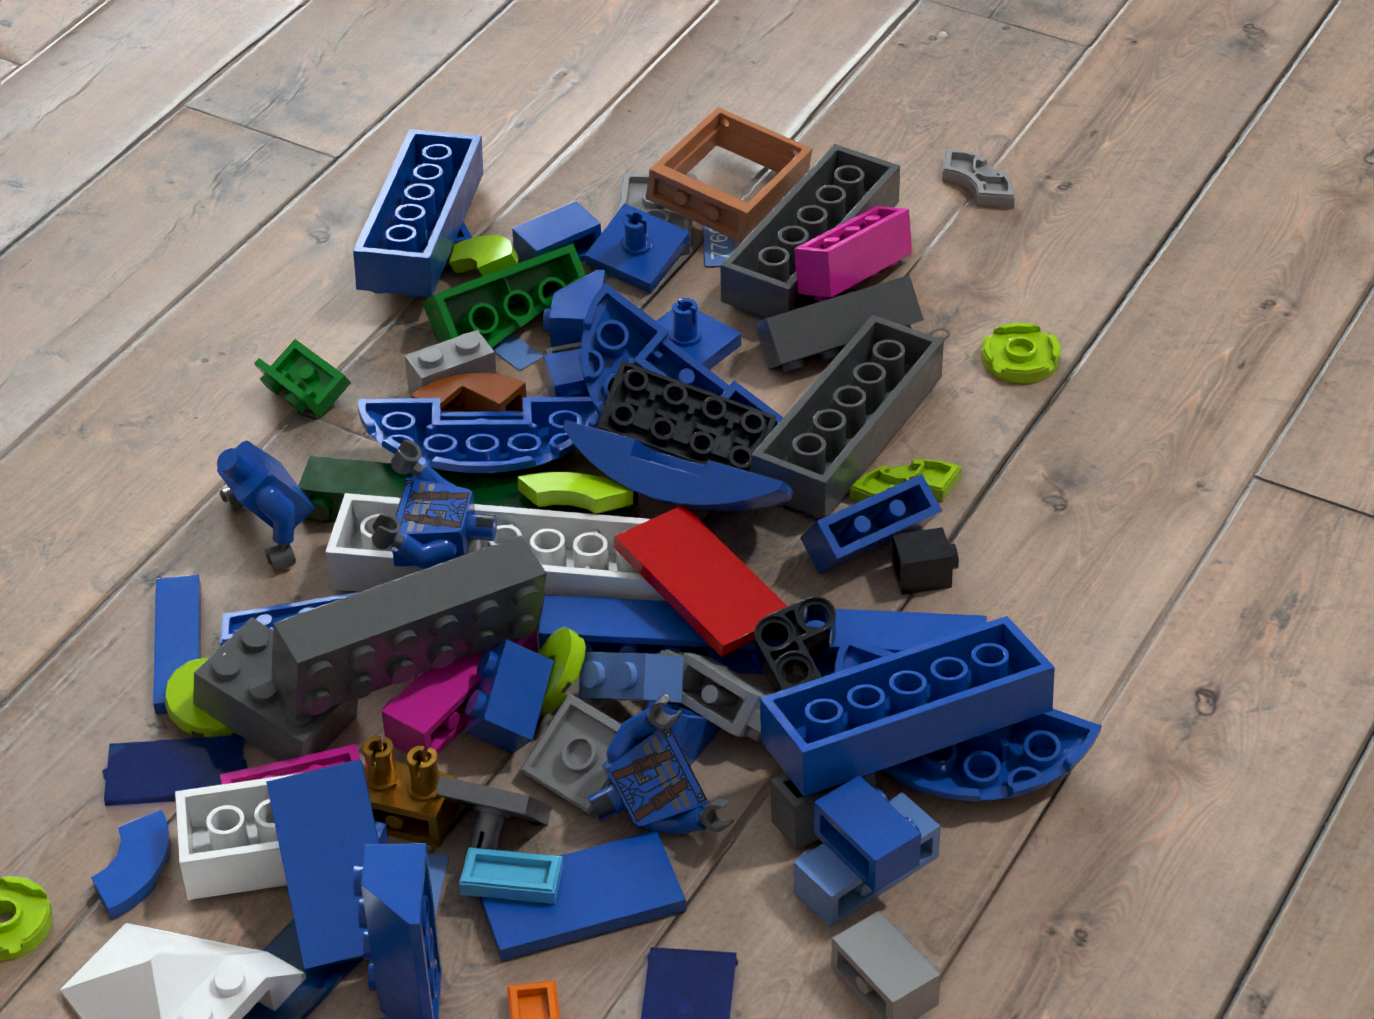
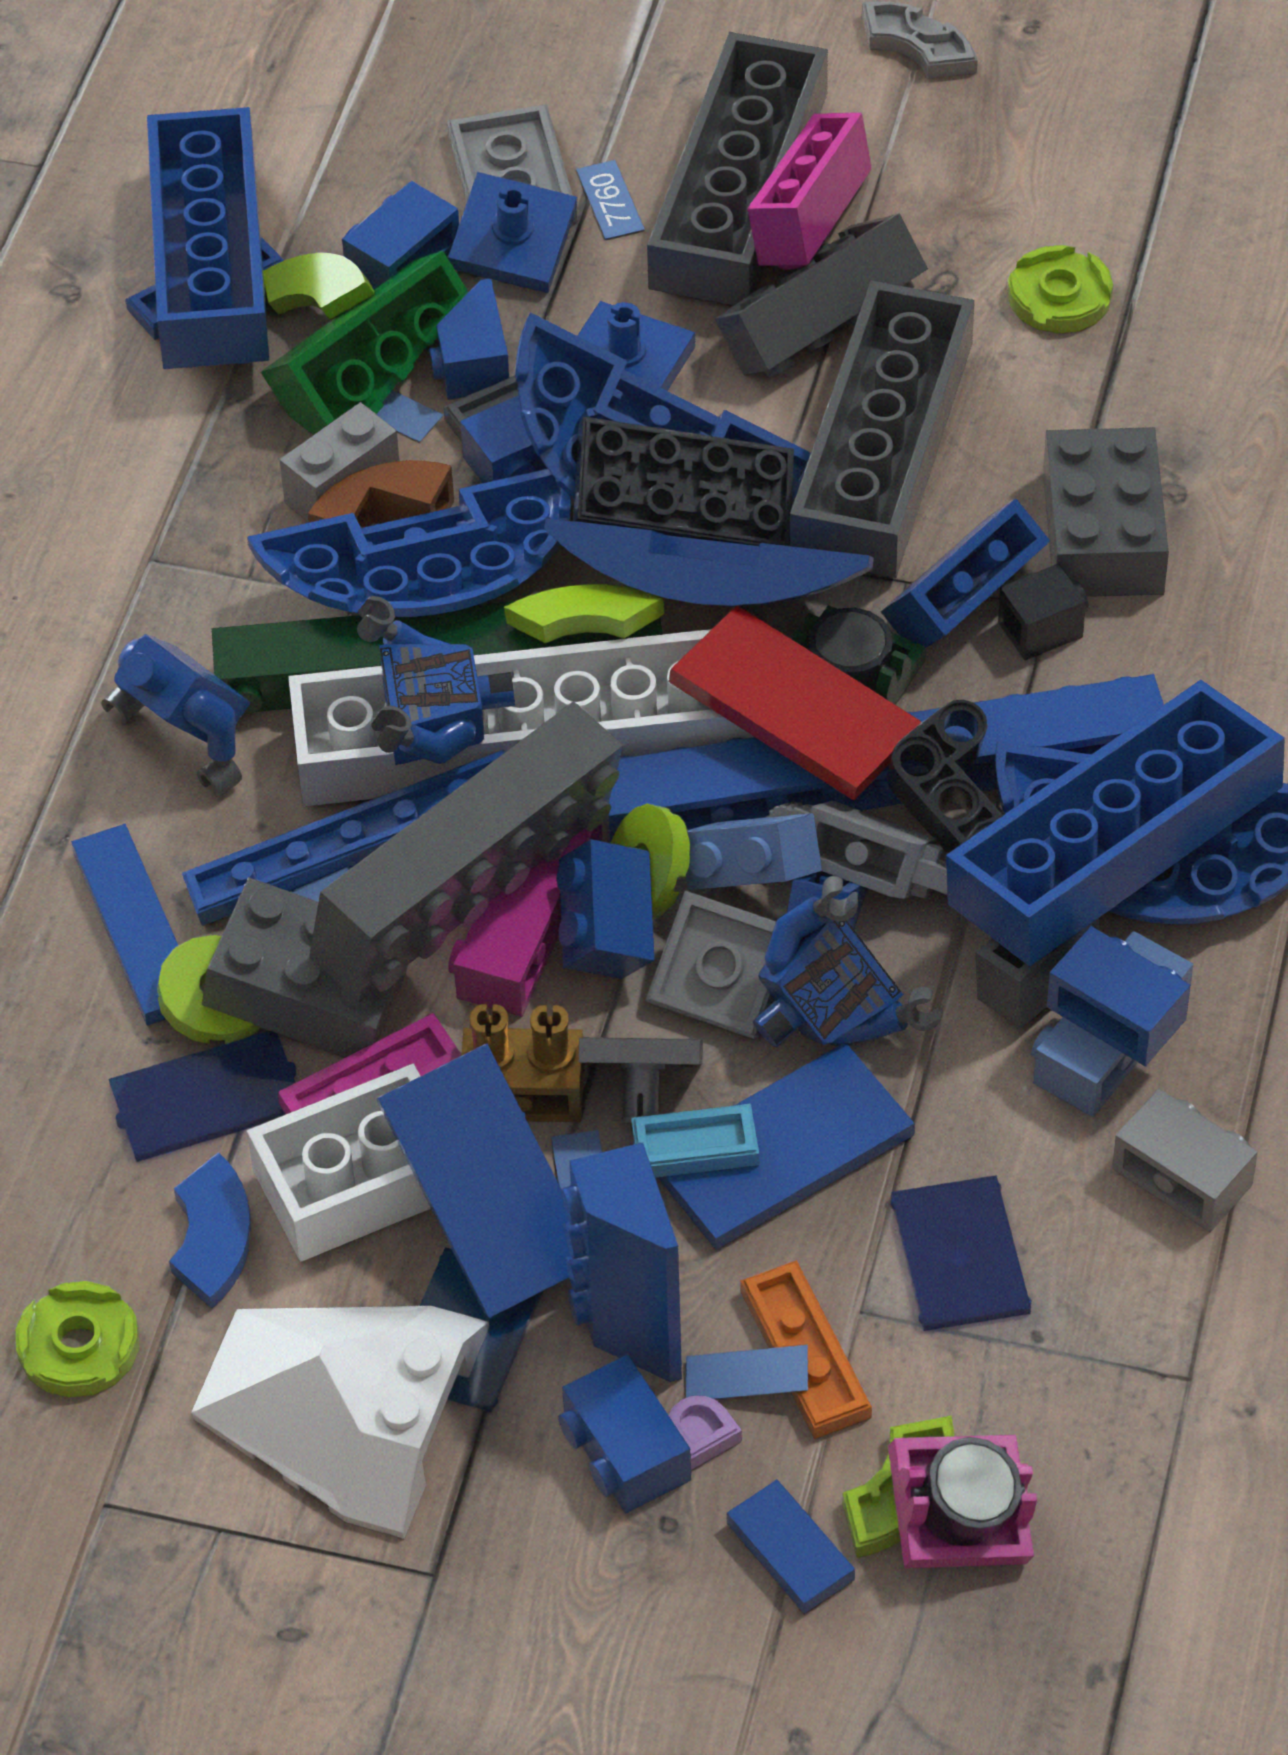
camera: 15 degrees left, 10 degrees up
green bracket [254,339,351,419] -> none
nougat window [646,107,813,243] -> none
lime tile [849,459,962,502] -> none
none -> piece [792,605,926,704]
none -> dark grey brick [1043,427,1169,597]

